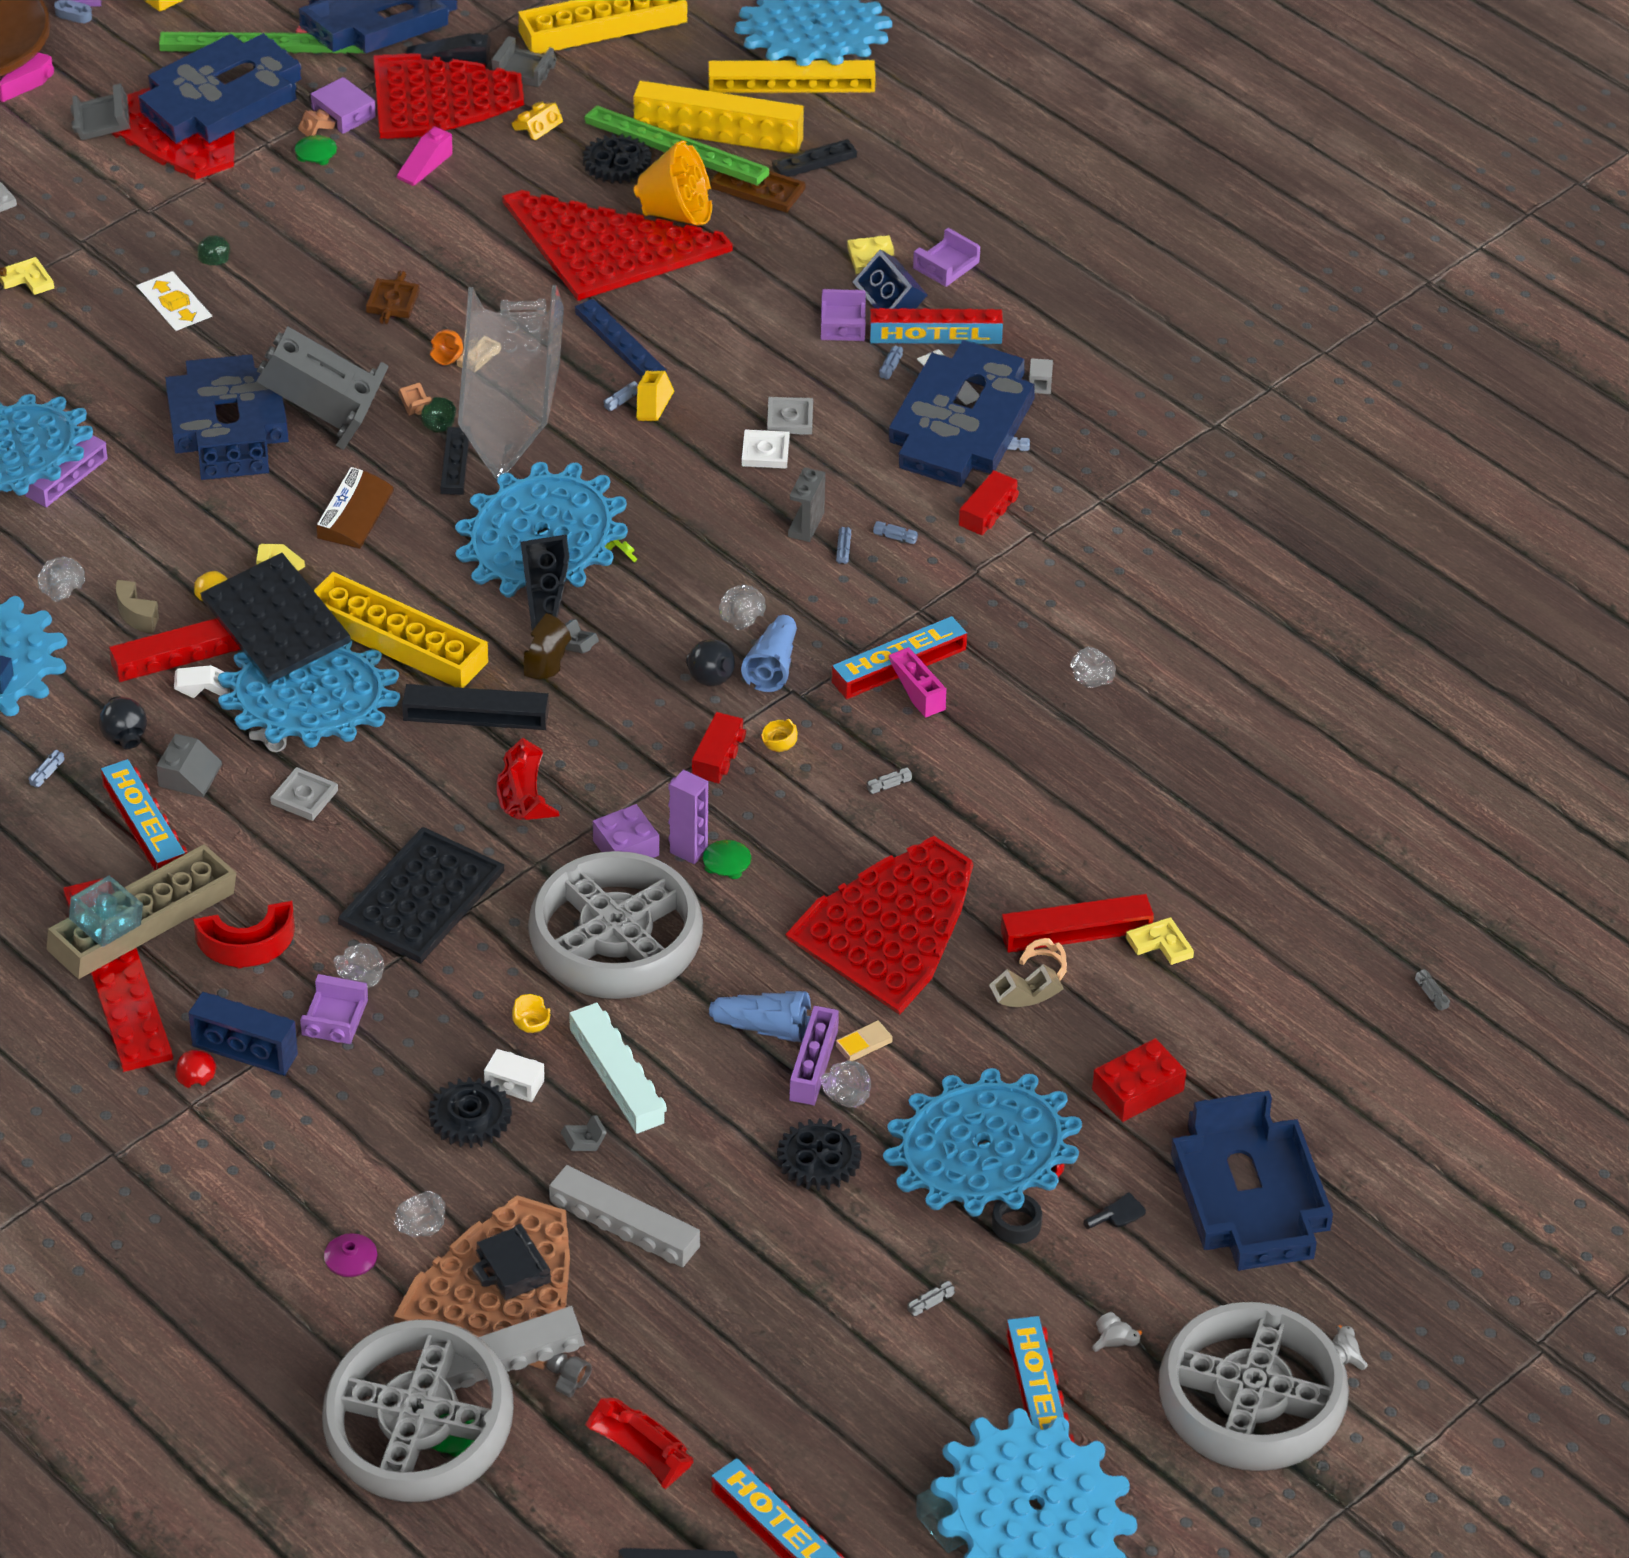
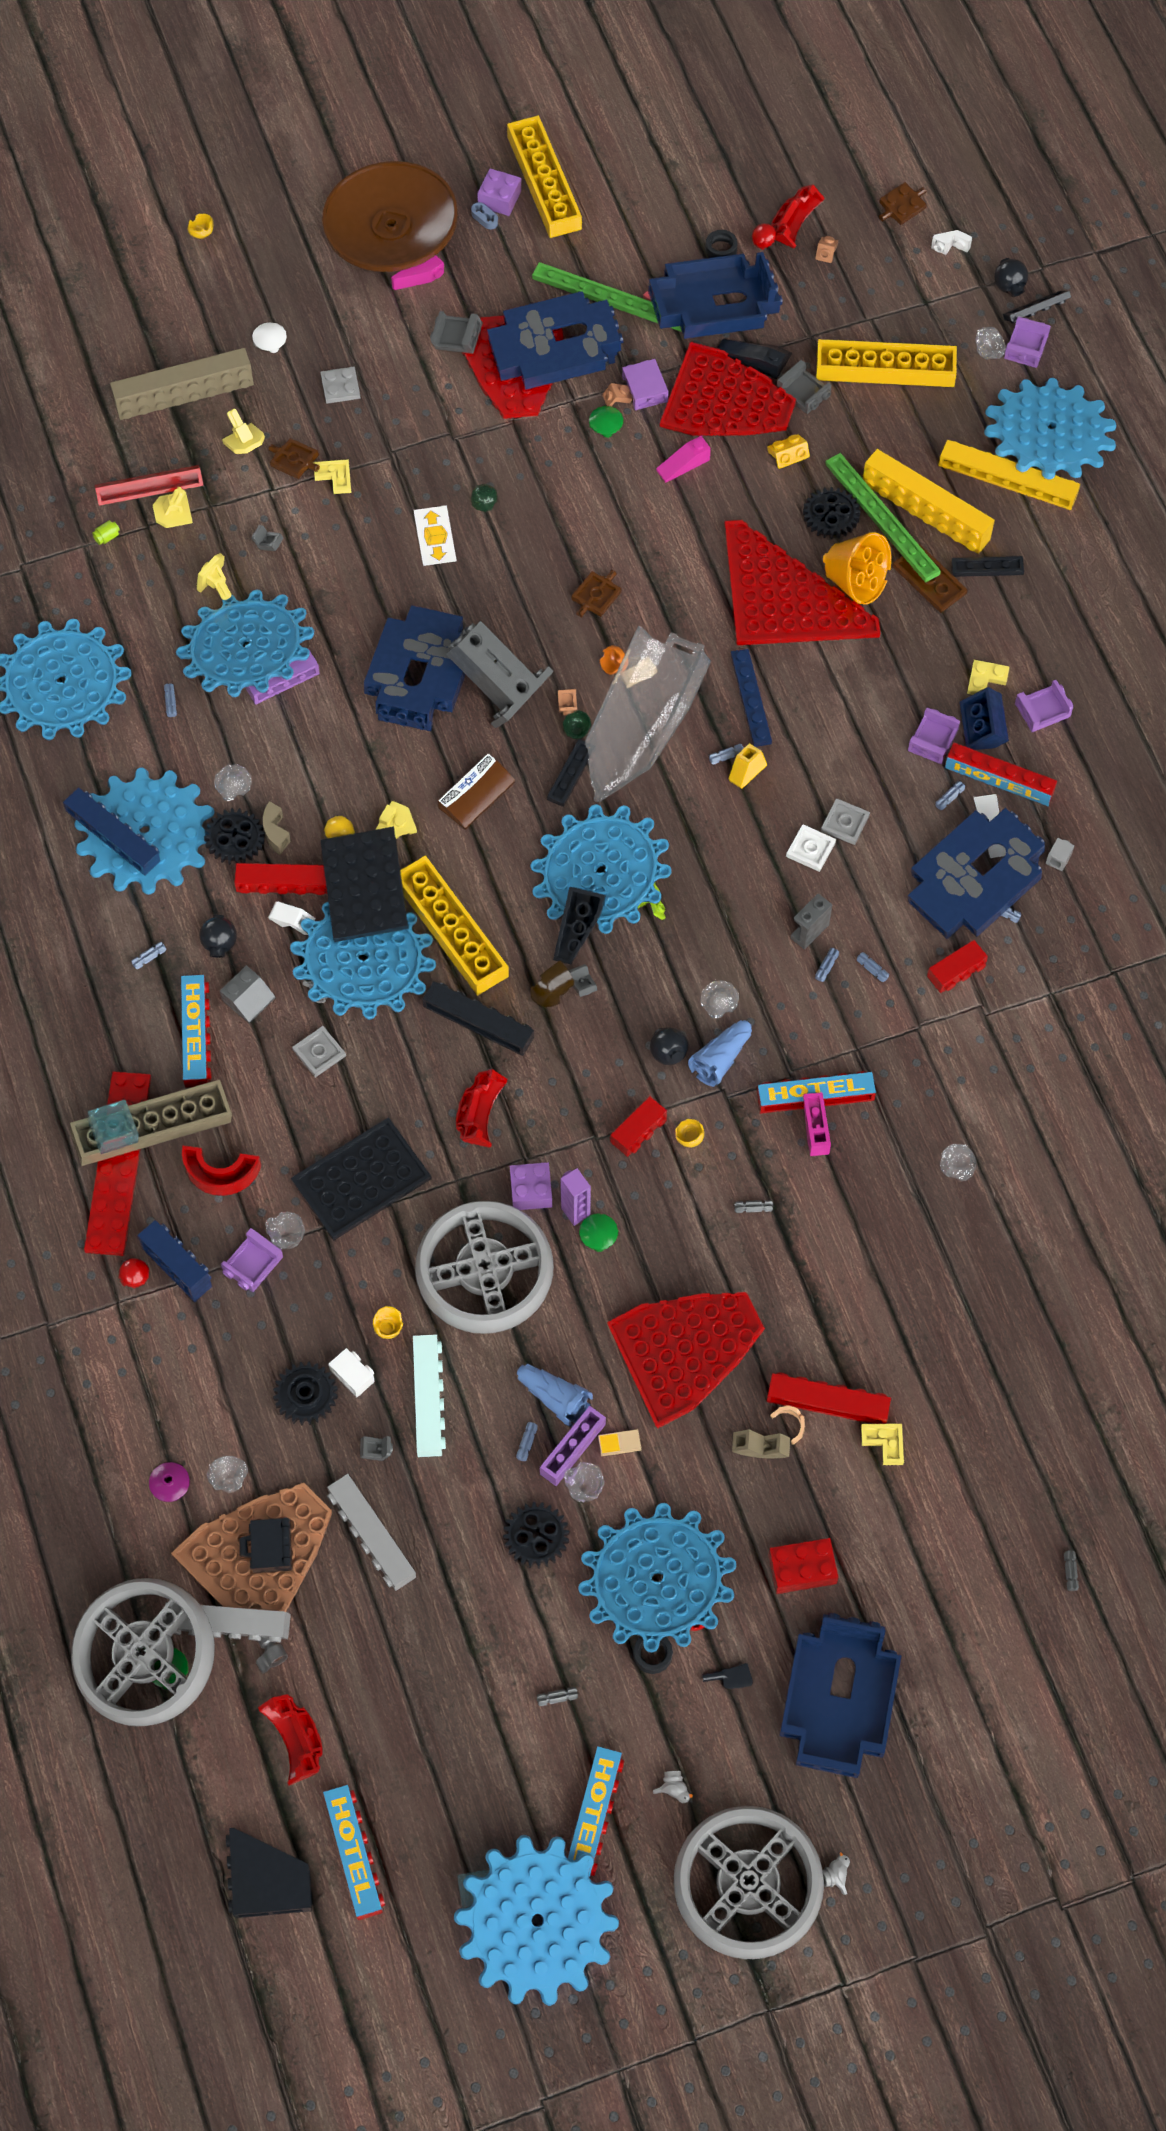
camera: 25 degrees right, 20 degrees up
none -> black gear [204,808,265,865]
none -> sand blue axle [516,1422,538,1461]

